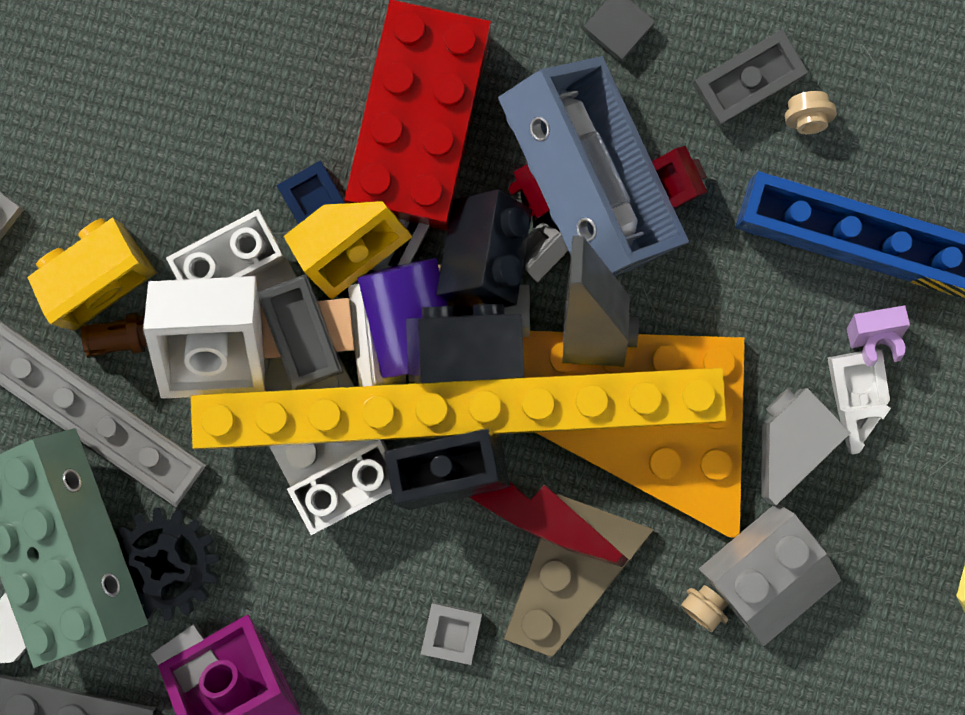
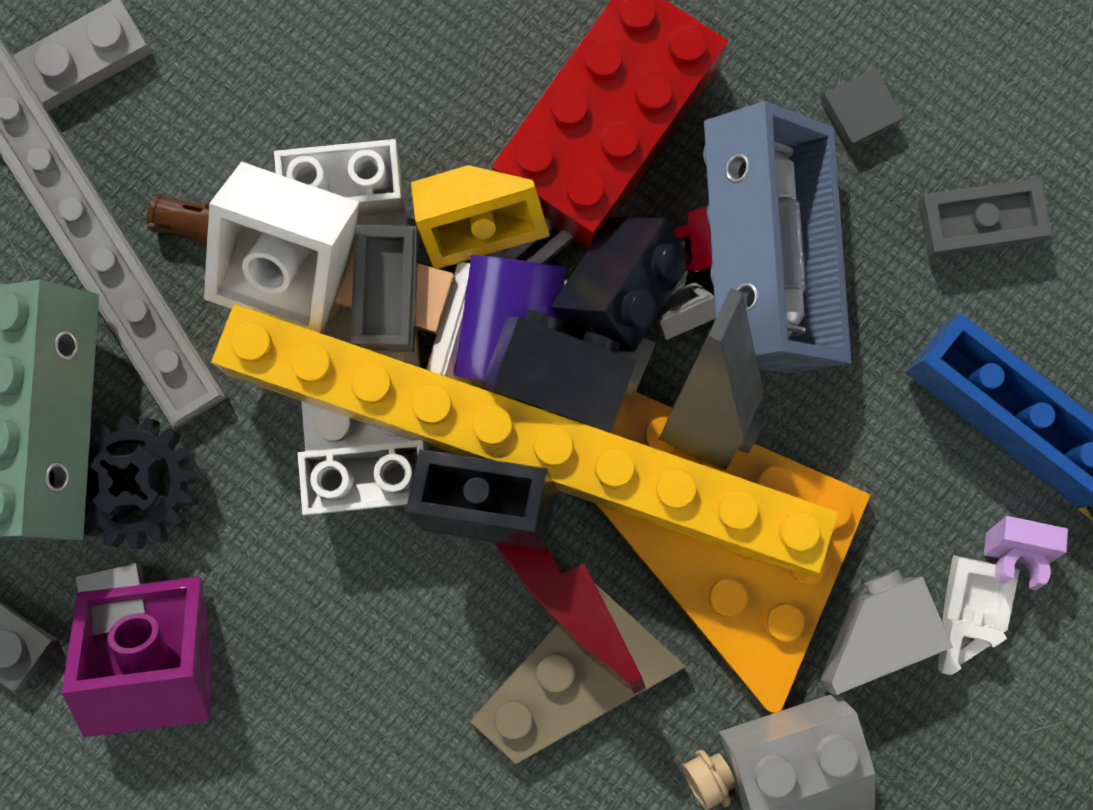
camera: 20 degrees right, 5 degrees down
yellow slope [27,217,157,331] -> none
dark blue tile [276,160,345,224] -> none
light grey tile [421,602,482,665] -> none
dark red tile [652,146,707,210] -> none
tan plate [785,91,837,134] -> none

